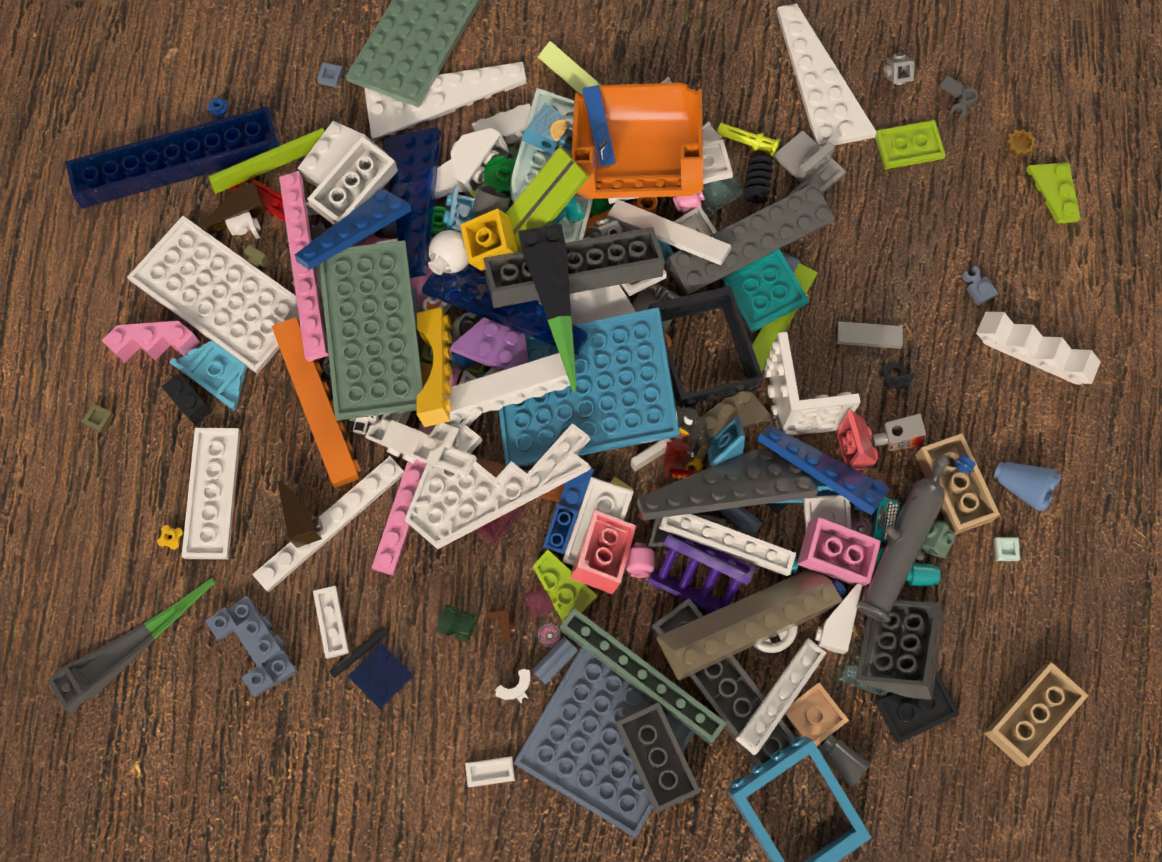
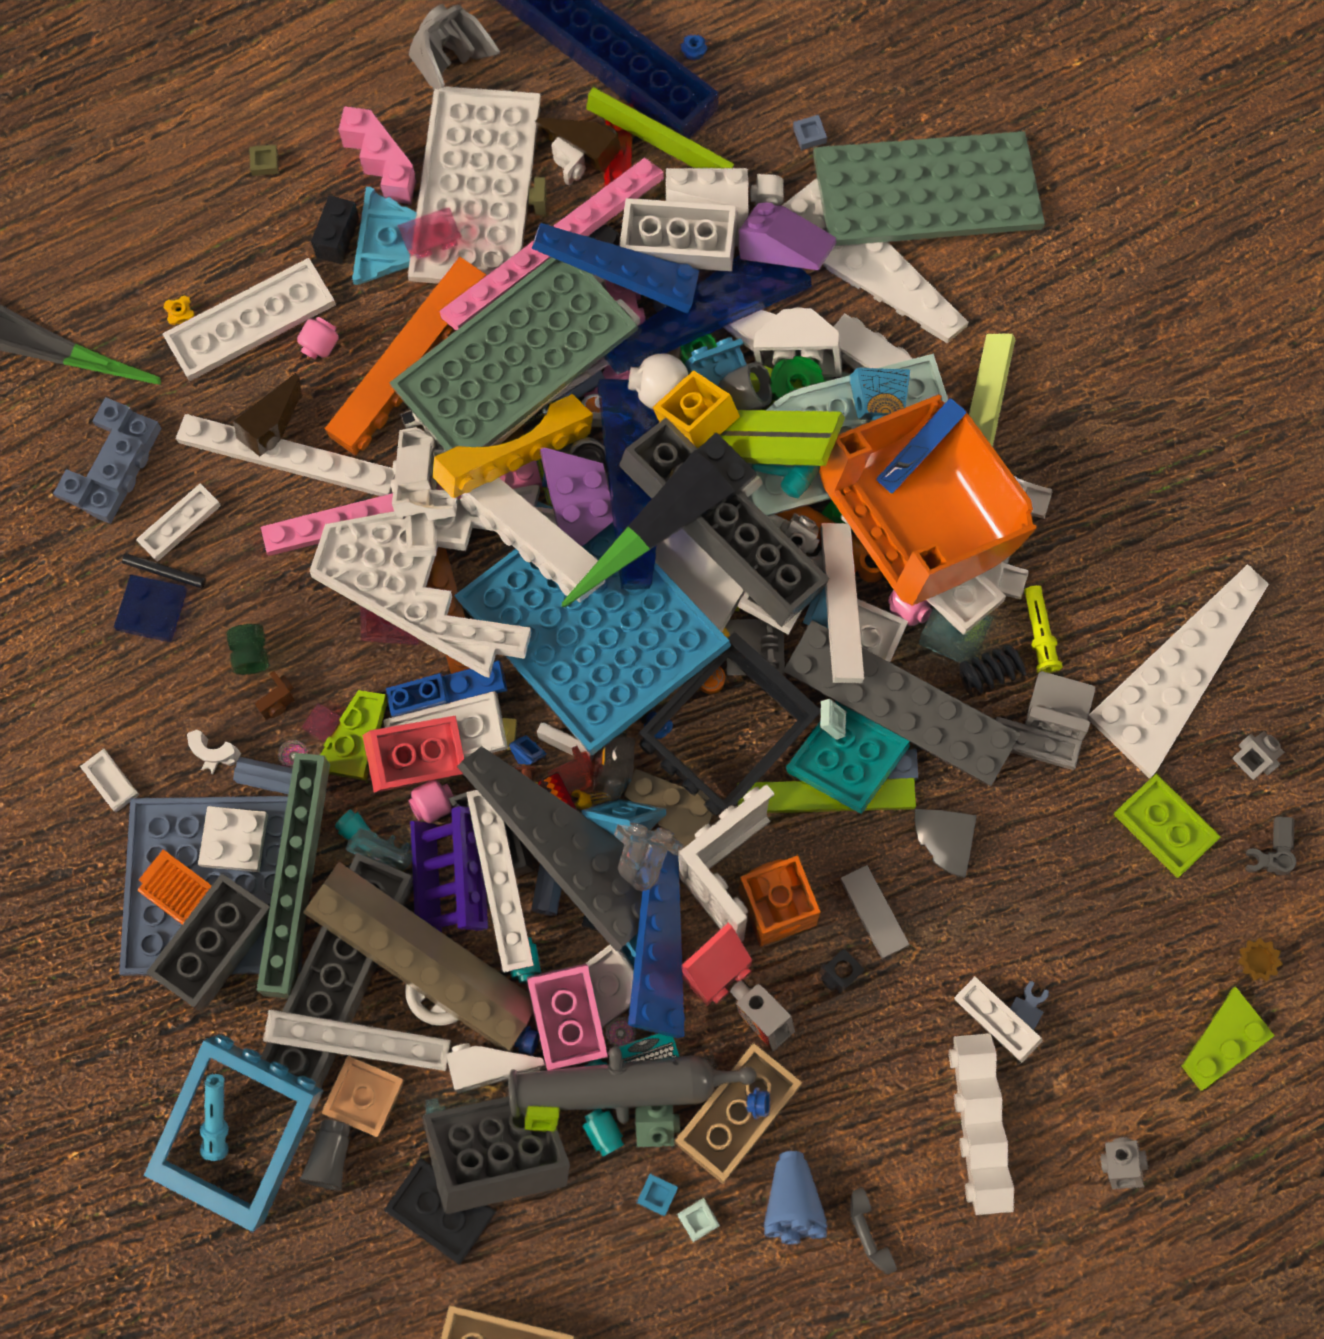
camera: 60 degrees right, 0 degrees up
none -> orange window [138,849,212,925]
none -> white plate [198,806,268,872]
none -> medium azure pin [200,1074,229,1161]
none -> bright pink head [297,316,339,360]
none -> teal cone [334,809,379,852]
none -> clear light blue plate [345,828,413,871]
none -> clear pink bracket [398,207,462,260]
none -> light grey piece [408,4,500,89]
none -> blue slope [509,735,546,765]
none -> lime tile [525,1106,559,1131]
none -> clear pin [614,823,683,891]
none -> dark azure plate [636,1174,678,1217]
none -> medium lavender slope [739,202,837,270]
none -> orange brick [739,855,821,947]
none -> white plate [750,174,784,206]
none -> light aqua tile [820,699,846,739]
none -> dark grey bar [850,1187,897,1275]
none -> dark grey brick [914,809,976,878]
none -> white plate [954,977,1043,1063]
none -> light grey brick [1101,1137,1148,1189]

